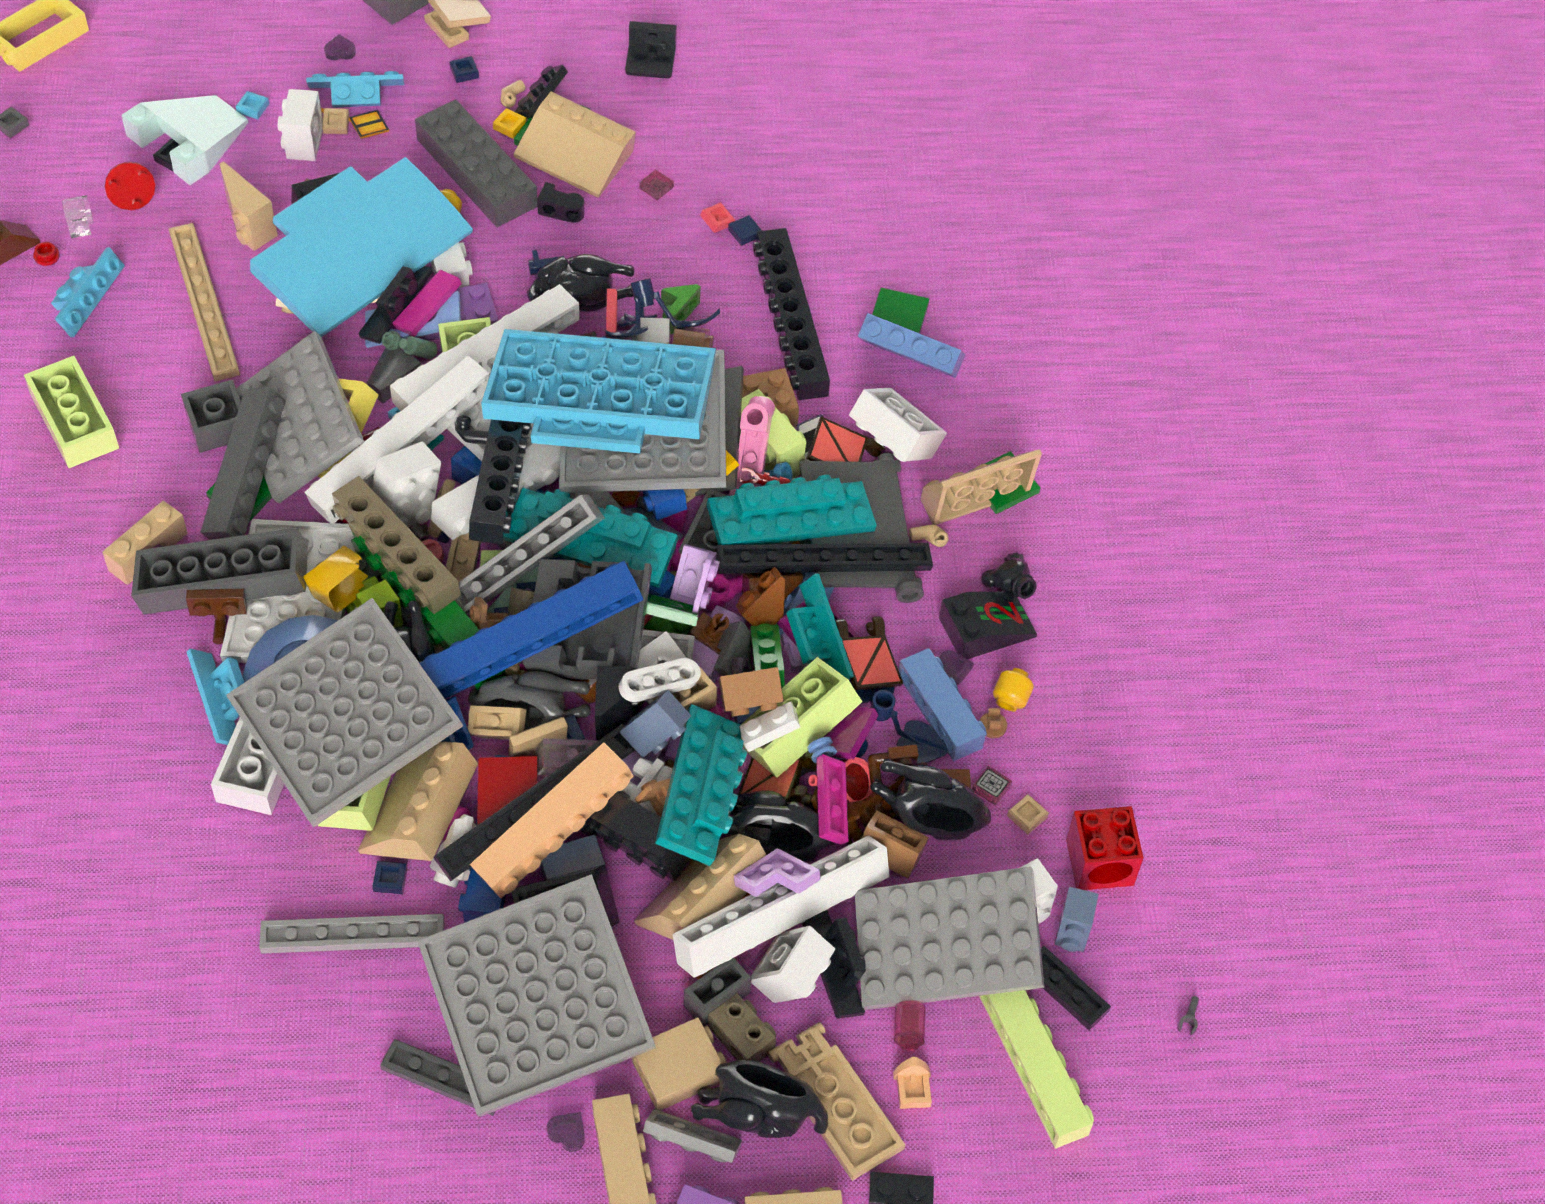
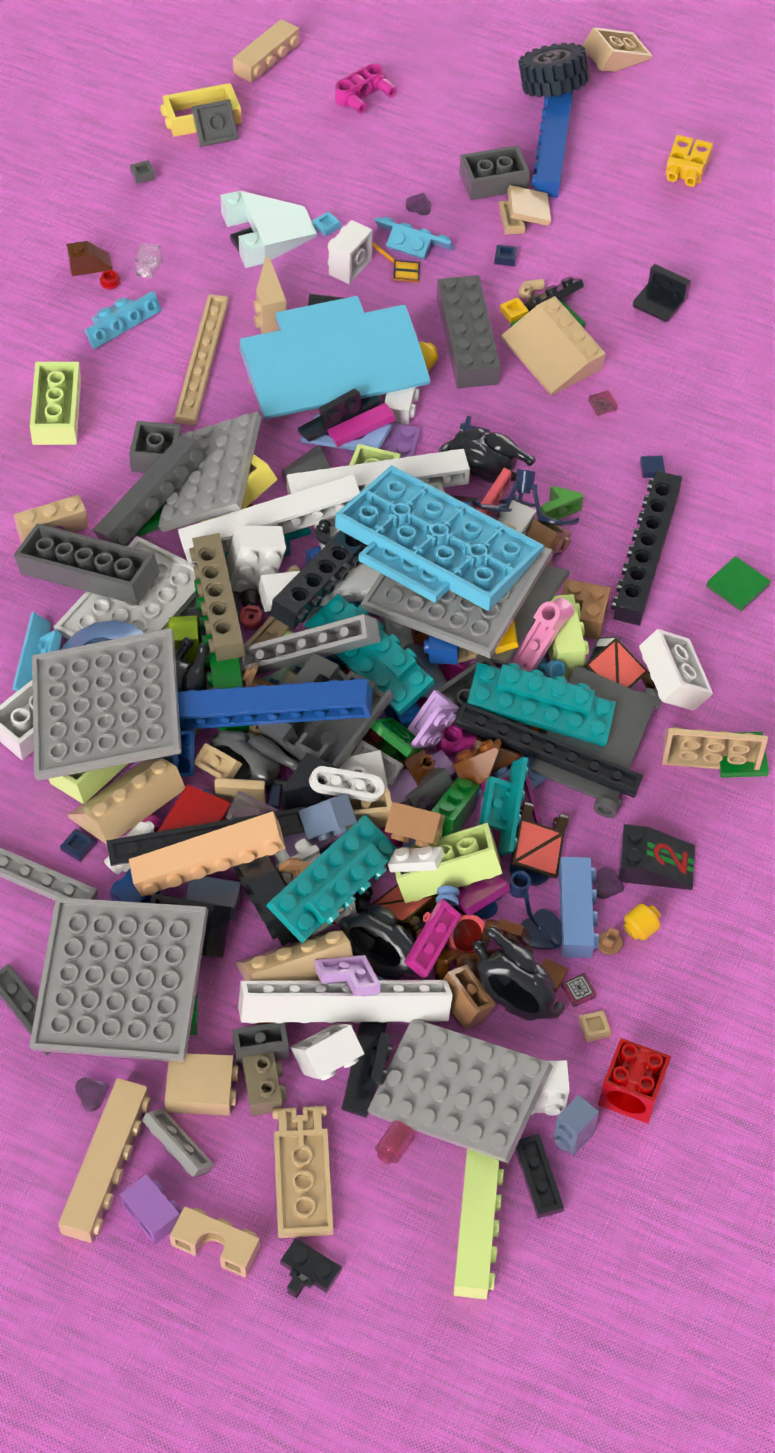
camera: 30 degrees right, 0 degrees up
red piece [104,162,156,211] -> none
reddish brown plate [186,589,247,645] -> none
yellow piece [303,546,368,613] -> none
tan tile [322,108,349,134] -> none
sand green plant [382,331,437,359] -> none
black leg [537,182,585,223] -> none
black piece [691,1060,828,1138] -> none
coral tile [700,202,735,233] -> none
red piece [739,467,791,486] -> none
medium blue brick [858,313,966,378] -> none
light nougat tile [893,1057,932,1109] -> none
tan arm [909,524,949,547] -> none
black animal [981,553,1037,599] -> none
dark grey hand [1178,996,1199,1035] -> none
none -> dark grey tile [191,99,239,147]

